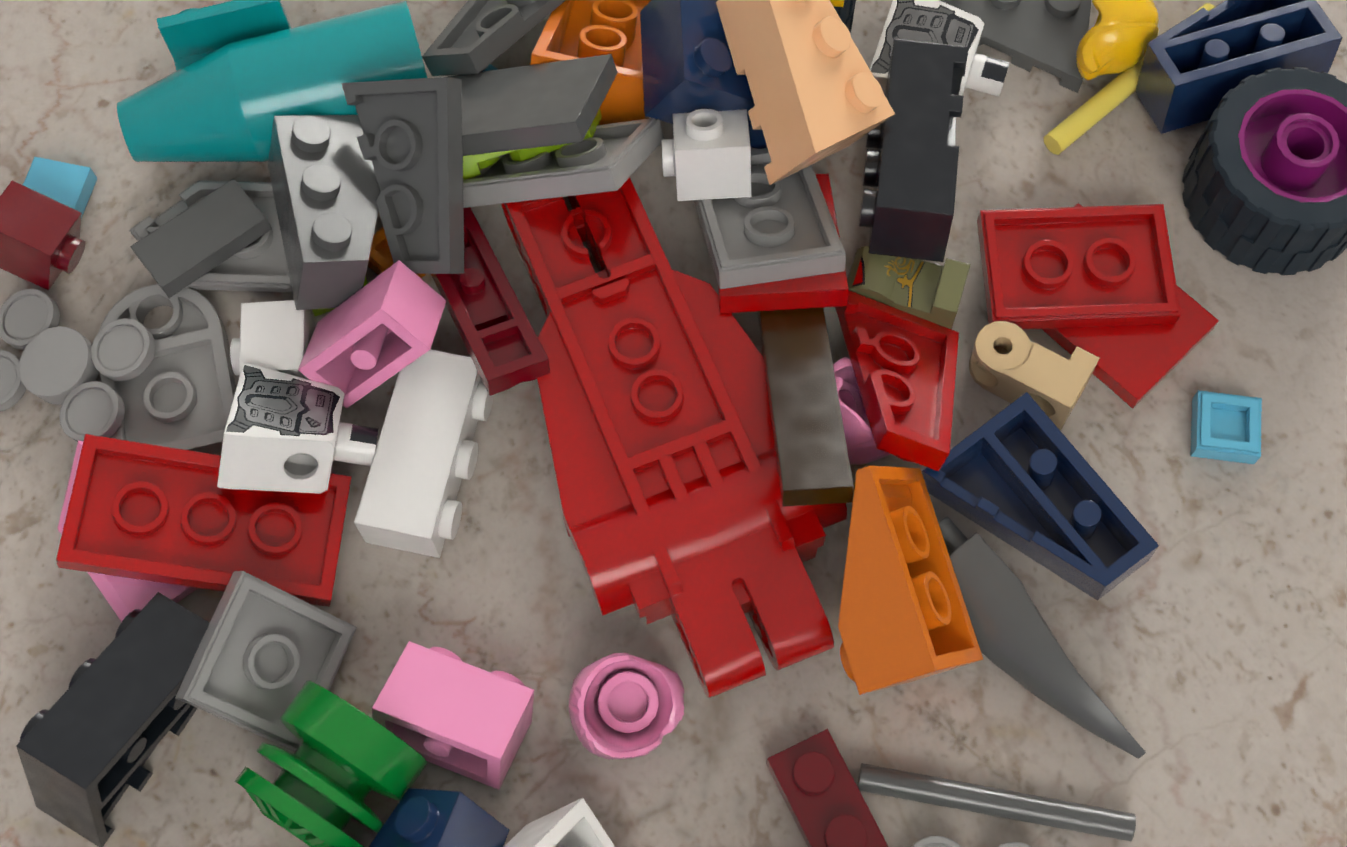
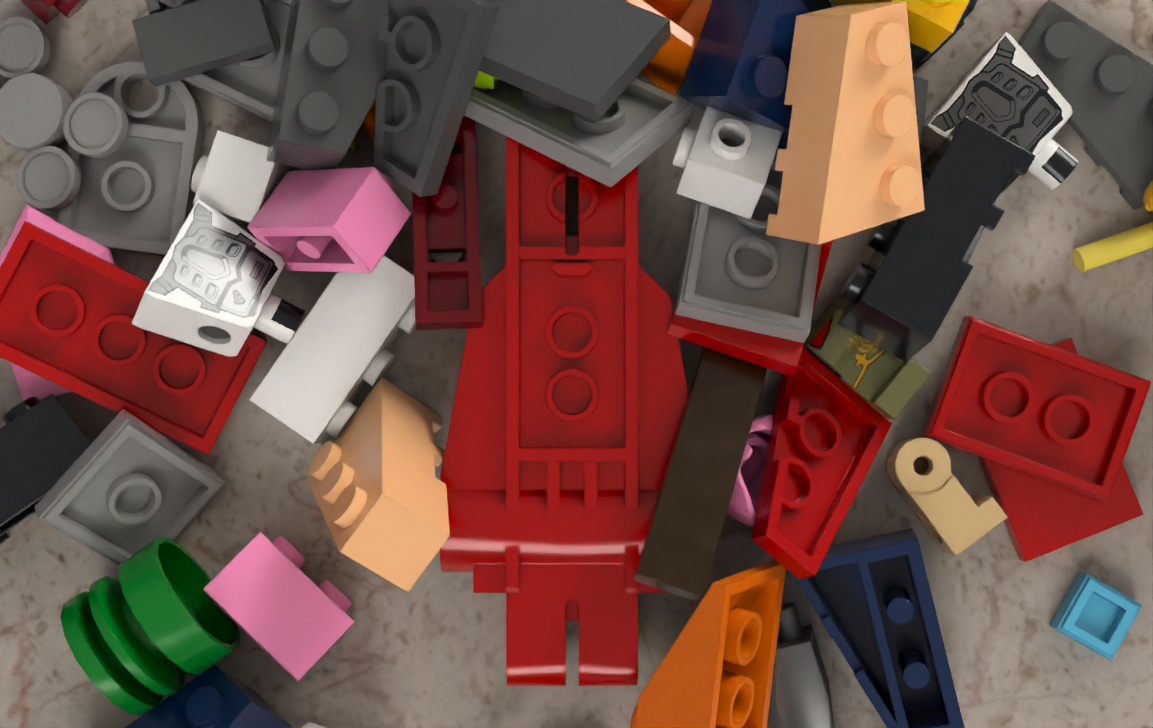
camera: 20 degrees right, 20 degrees up
bright pink hair [569,653,684,759] -> none
none -> light nougat wedge [307,377,450,592]

